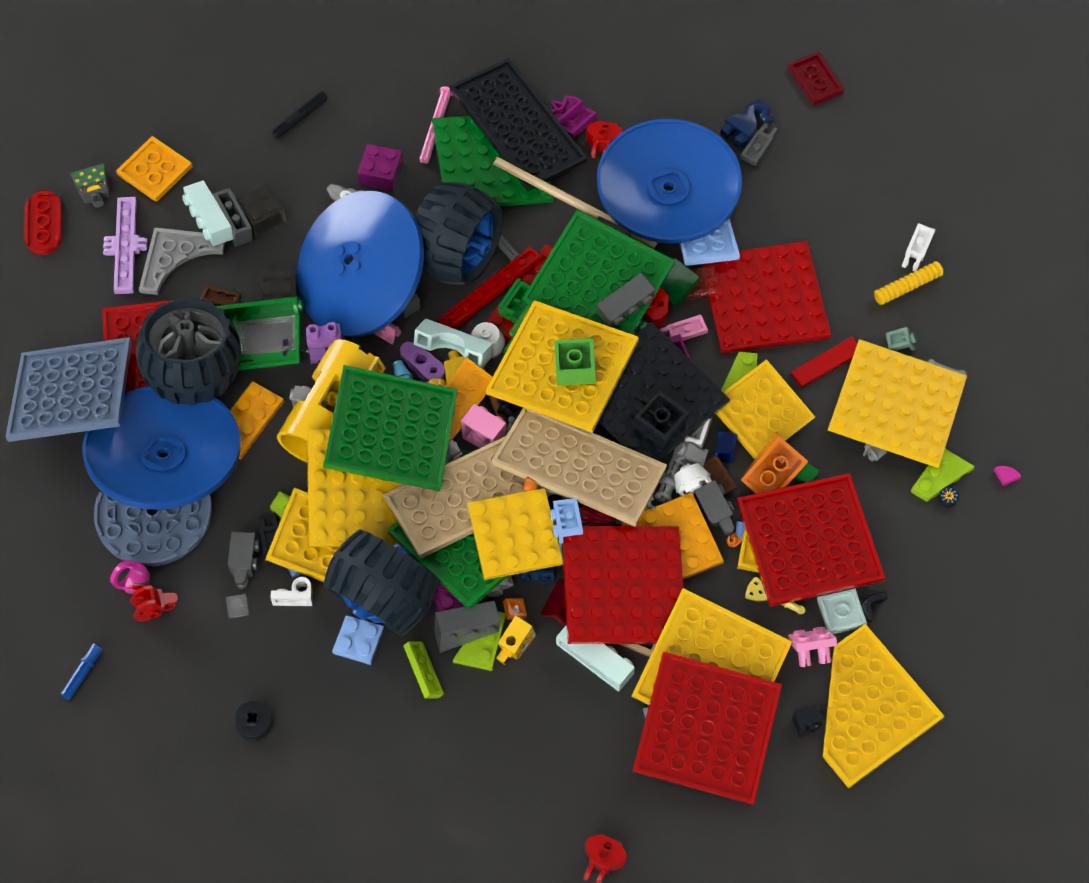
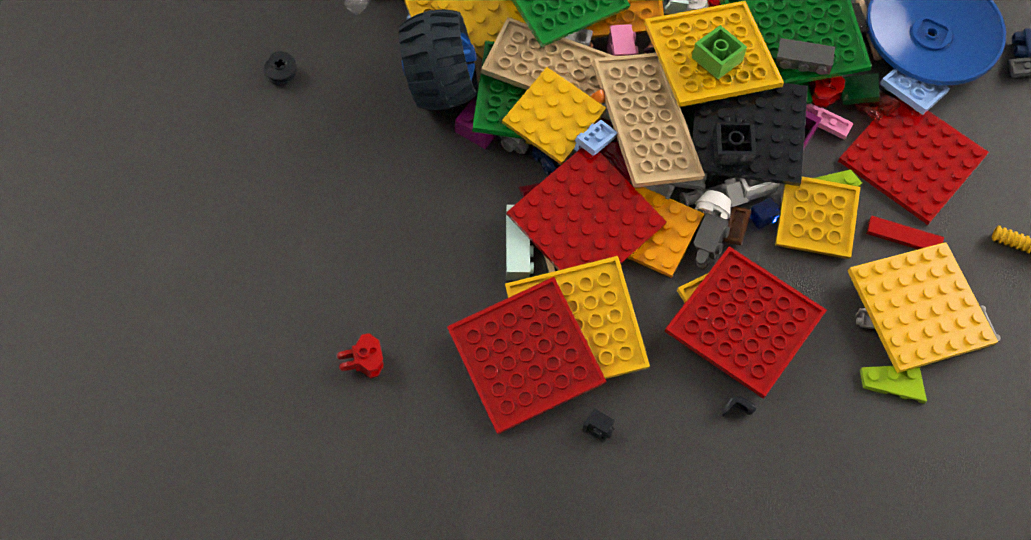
camera: 45 degrees right, 0 degrees up
white plate [271,577,313,606] -> none
light blue plate [333,615,384,665] -> none
lime plate [403,641,444,699] -> none
dark grey wedge [434,601,500,653] -> none
lime wing [453,612,506,671] -> none
yellow torso [496,616,536,665] -> none
orange tile [503,598,527,620] -> none
arm [727,521,745,547] -> none
orange slope [740,433,808,494] -> none
light yellow piece [745,577,806,614] -> none
bright pink plate [788,627,837,667] -> none
green tile [793,463,820,484] -> none
light aqua tile [817,588,867,634] -> none
yellow plate [822,624,944,788] -> none
sand green bracket [886,327,917,351] -> none
tile [938,487,959,507] -> none
dark pink tile [994,466,1021,486] -> none

